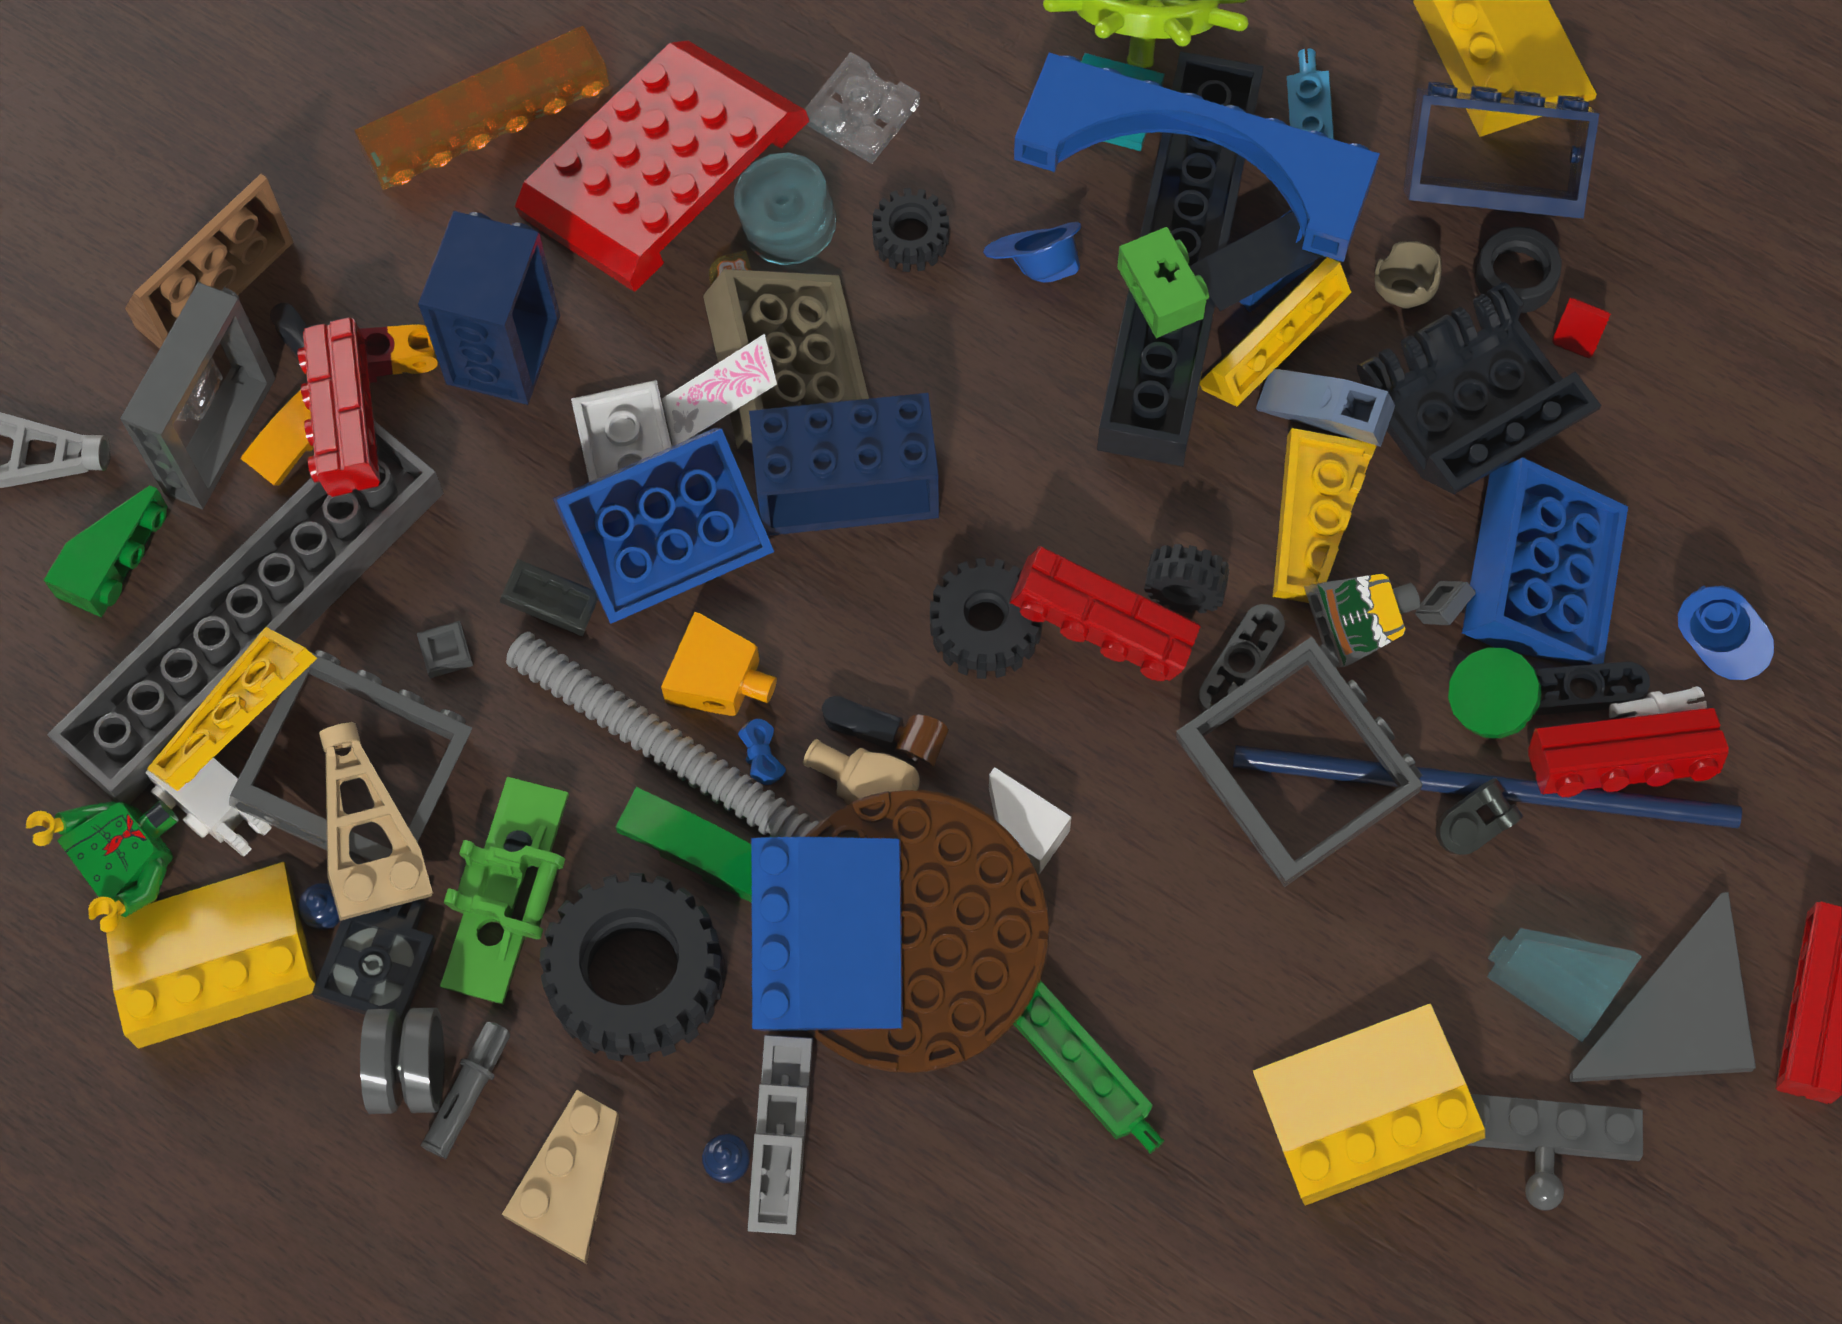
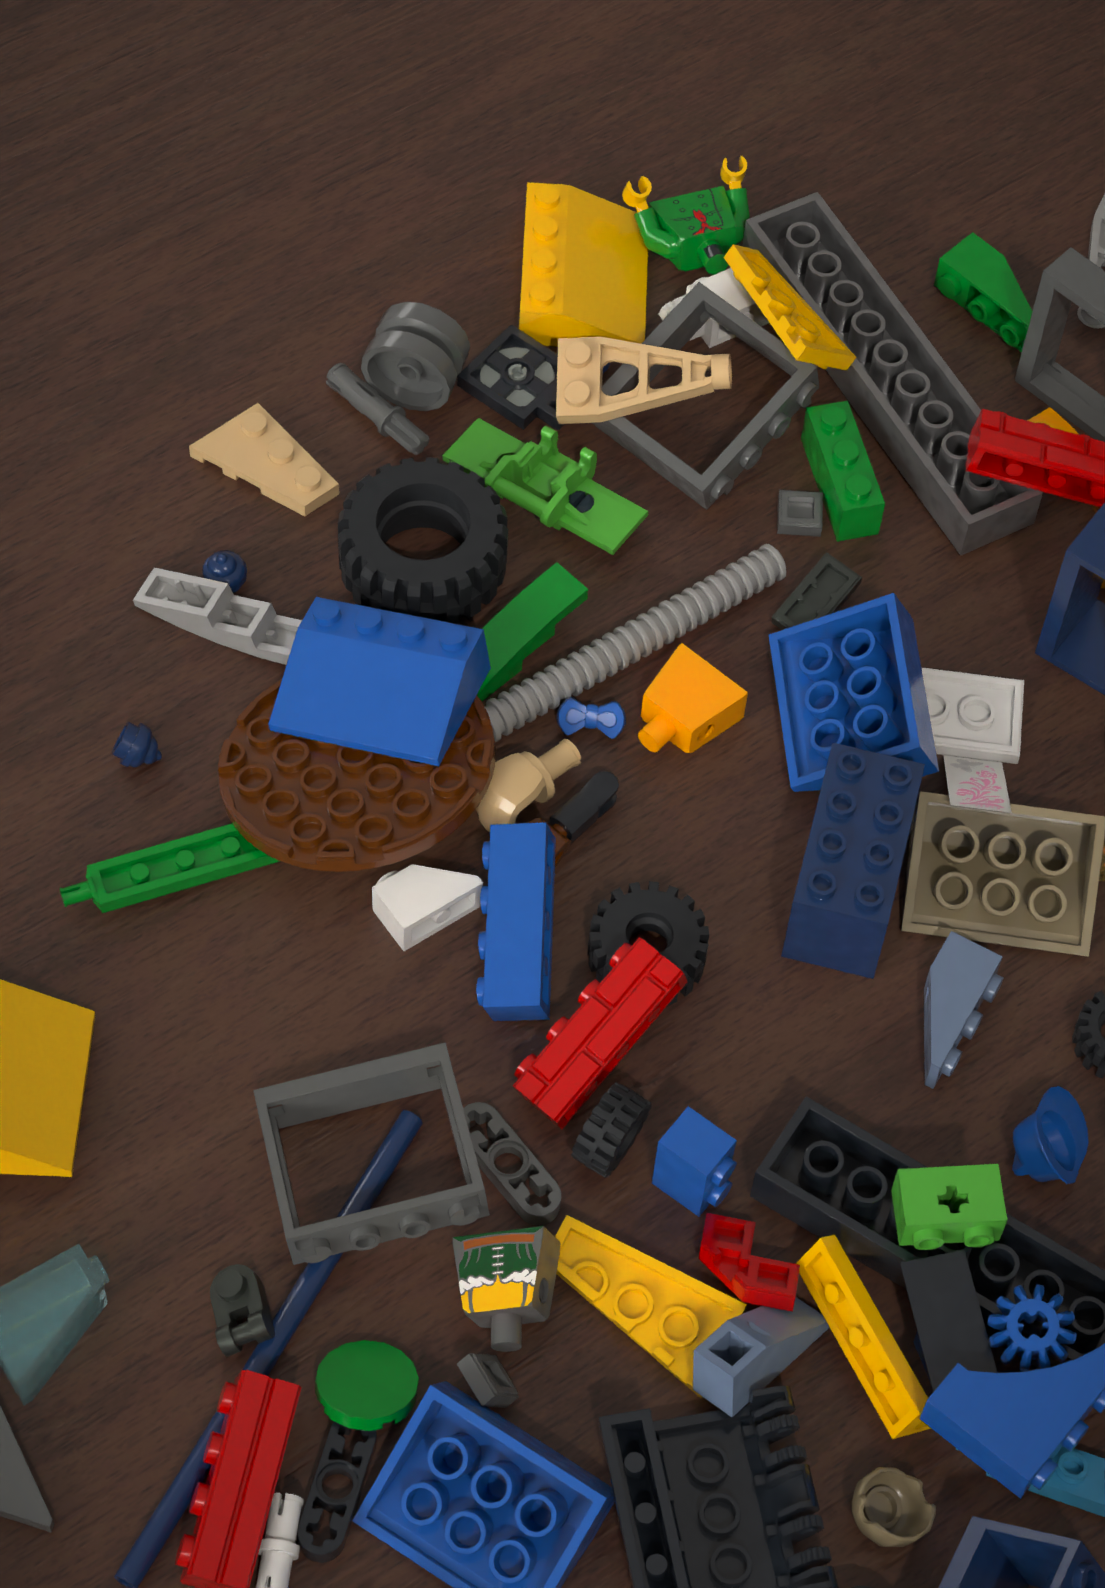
camera: 105 degrees right, 10 degrees down
none -> dark blue plate [112,722,162,767]
none -> blue brick [476,822,556,1021]
none -> blue brick [652,1106,737,1217]
none -> red tile [698,1213,800,1312]
none -> green brick [801,400,885,542]
none -> sand blue slope [924,931,1004,1089]
none -> blue gear [988,1285,1077,1372]

